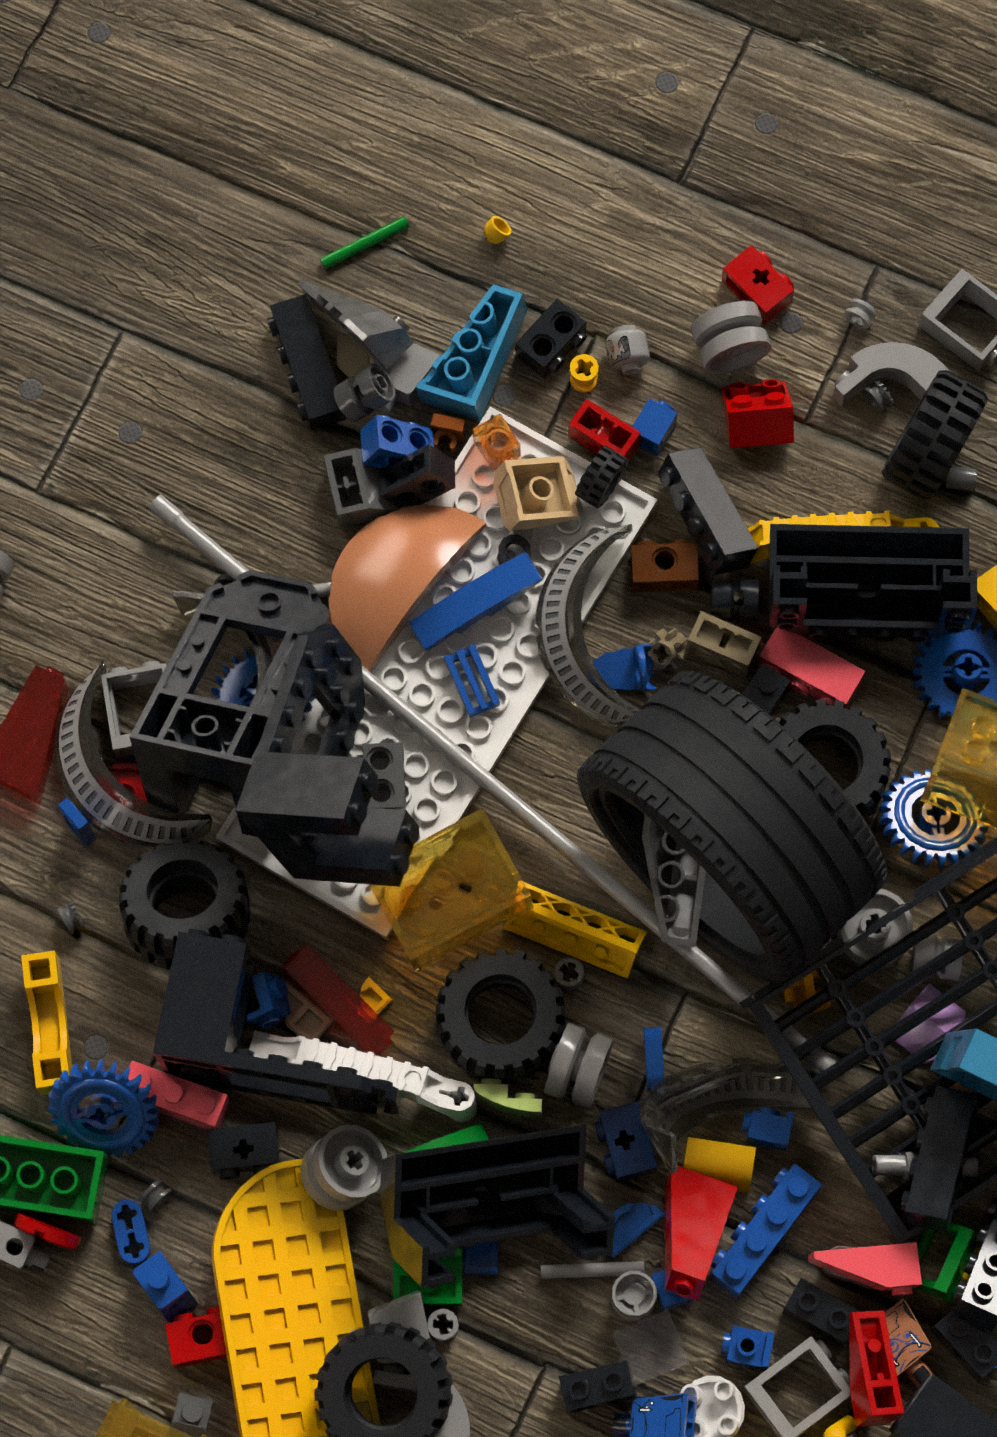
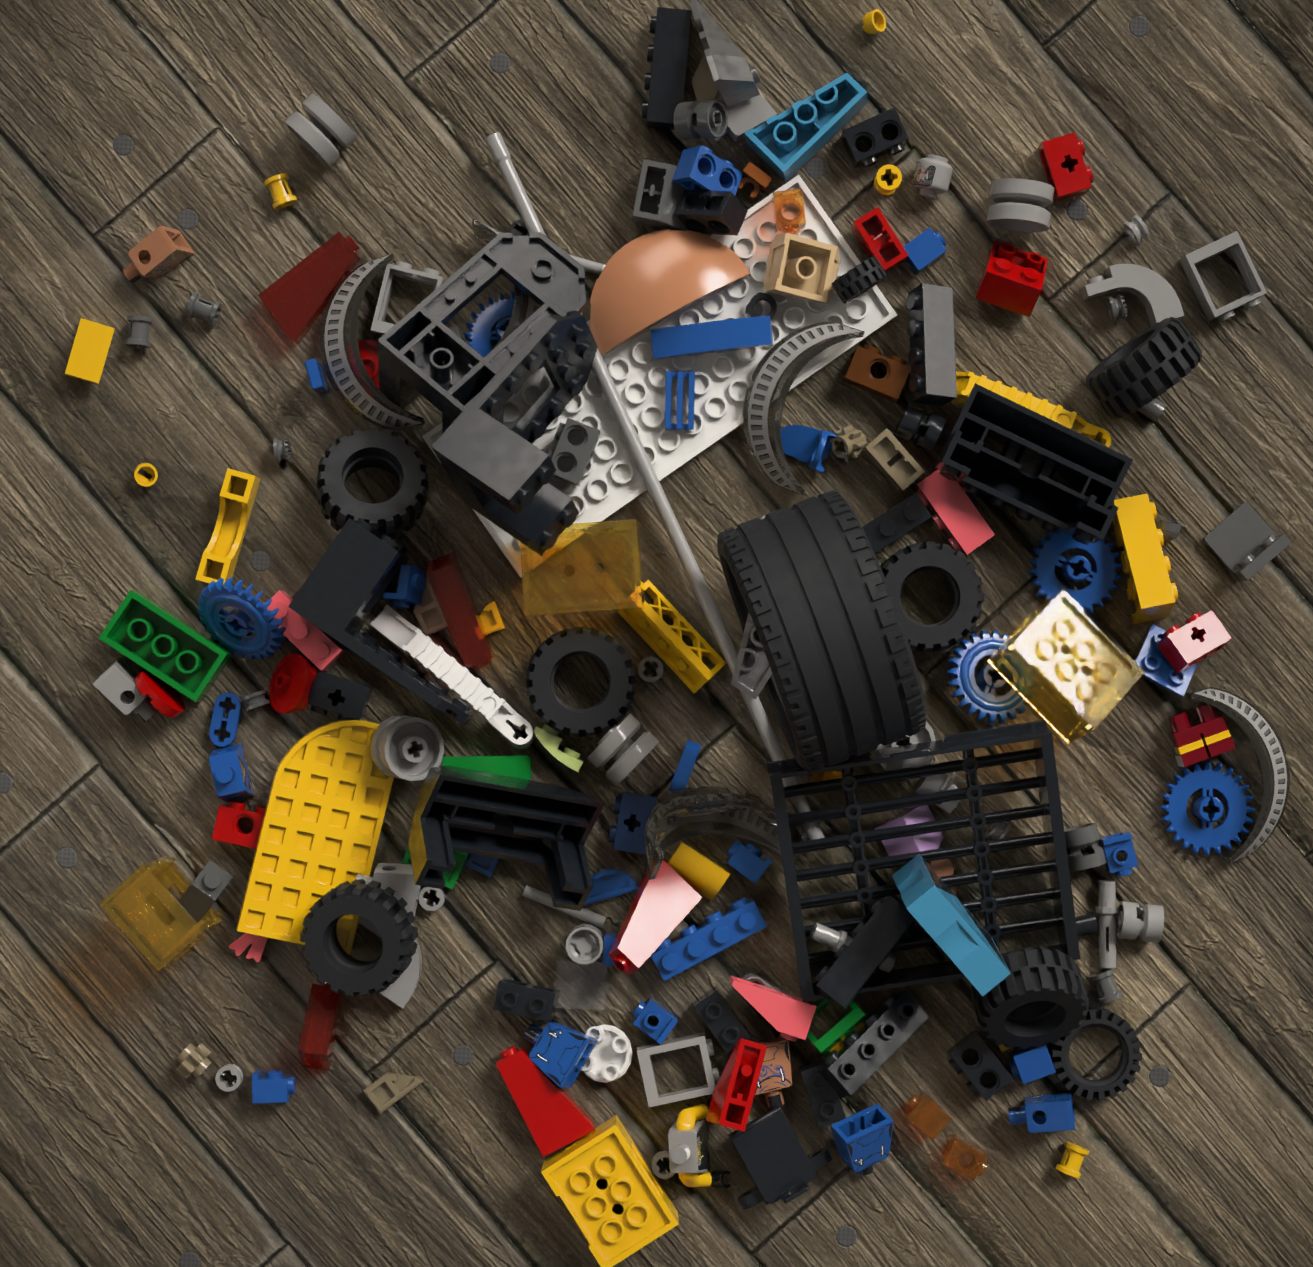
camera: 20 degrees right, 15 degrees up
none -> red piece [269,653,317,714]

